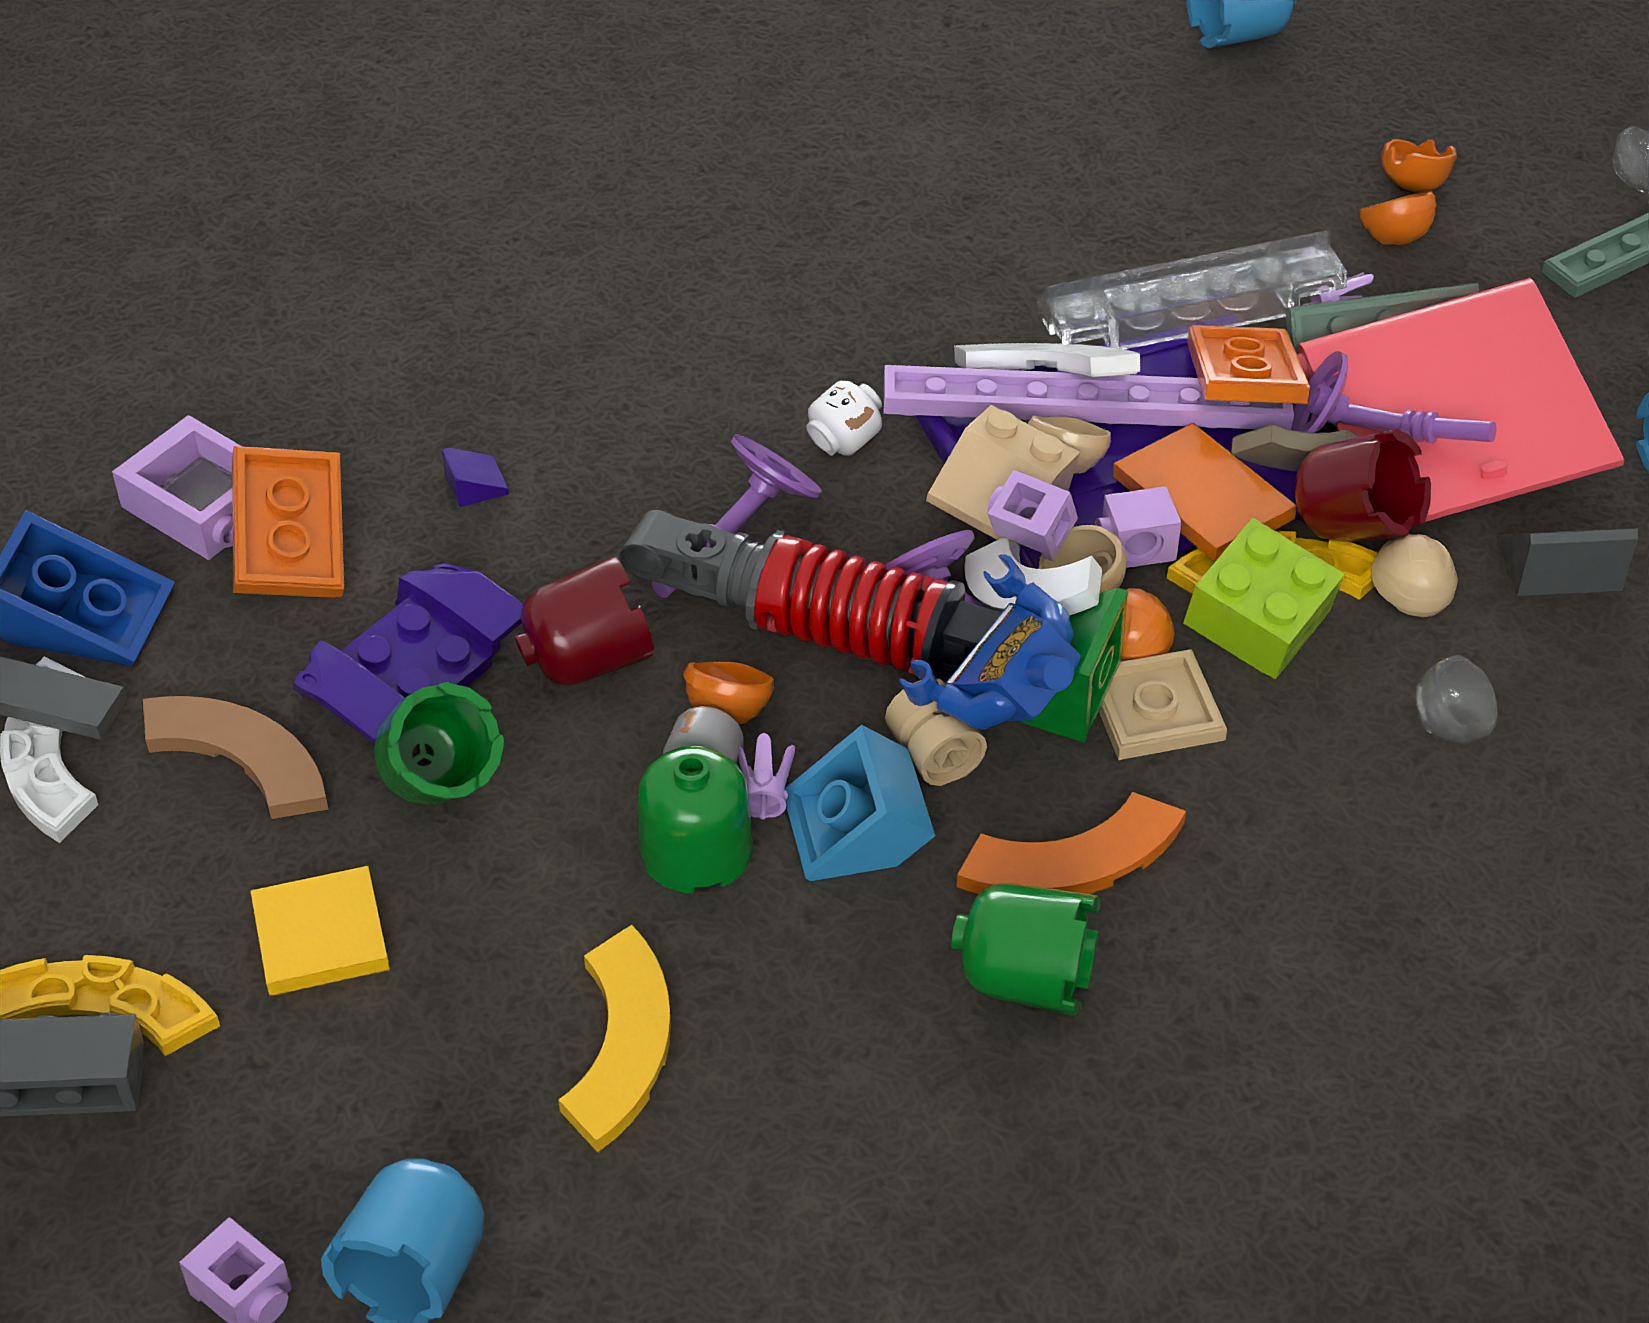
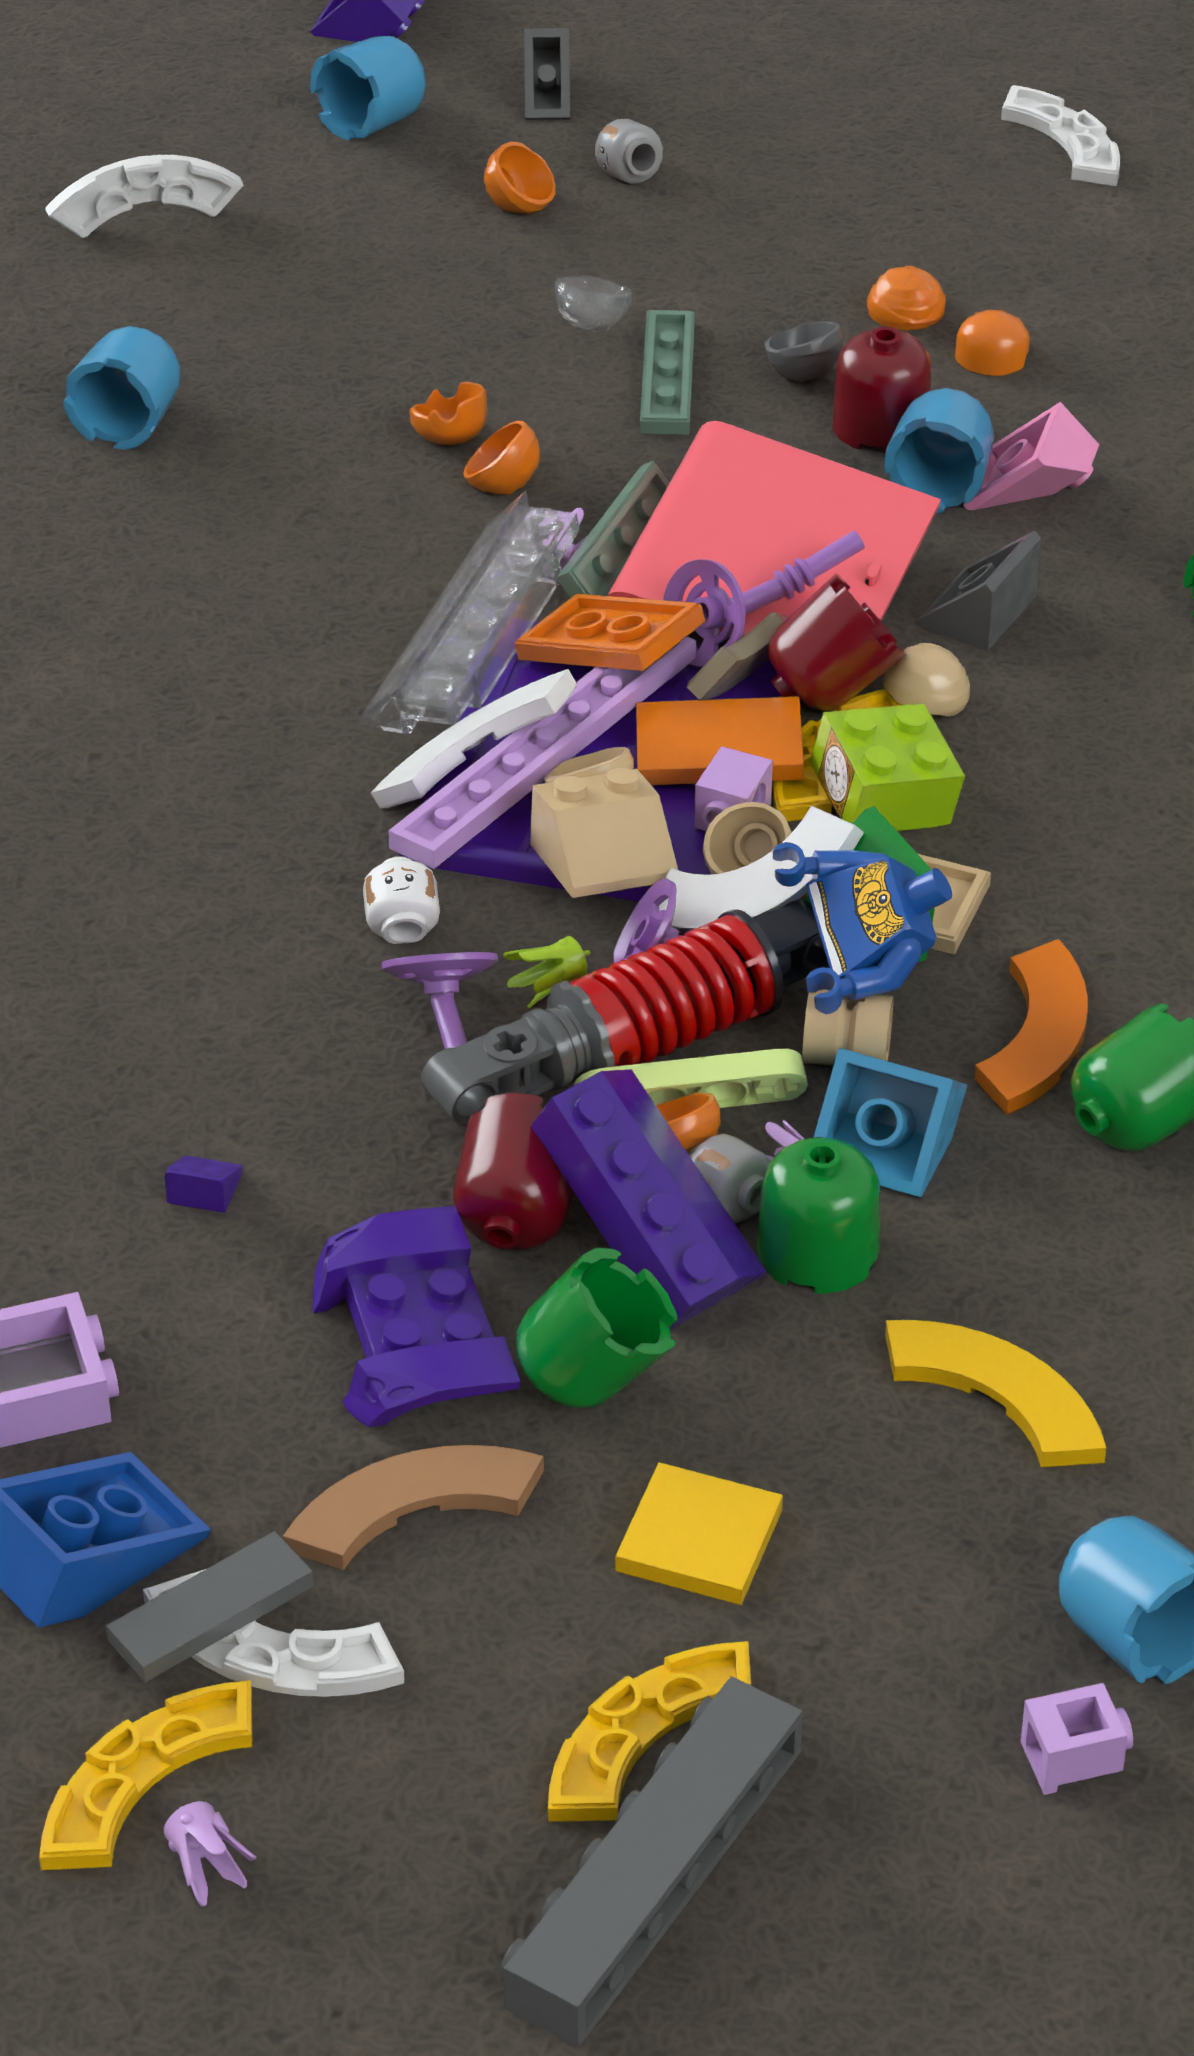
camera: 55 degrees left, 5 degrees down
orange tile [232,446,344,598] -> none
lavender brick [988,470,1078,561] -> none
clear piece [1414,655,1498,745] -> none
none -> lime piece [503,936,591,1008]
none -> dark purple slope [531,1069,767,1330]
none -> yellowish green beam [574,1049,808,1108]

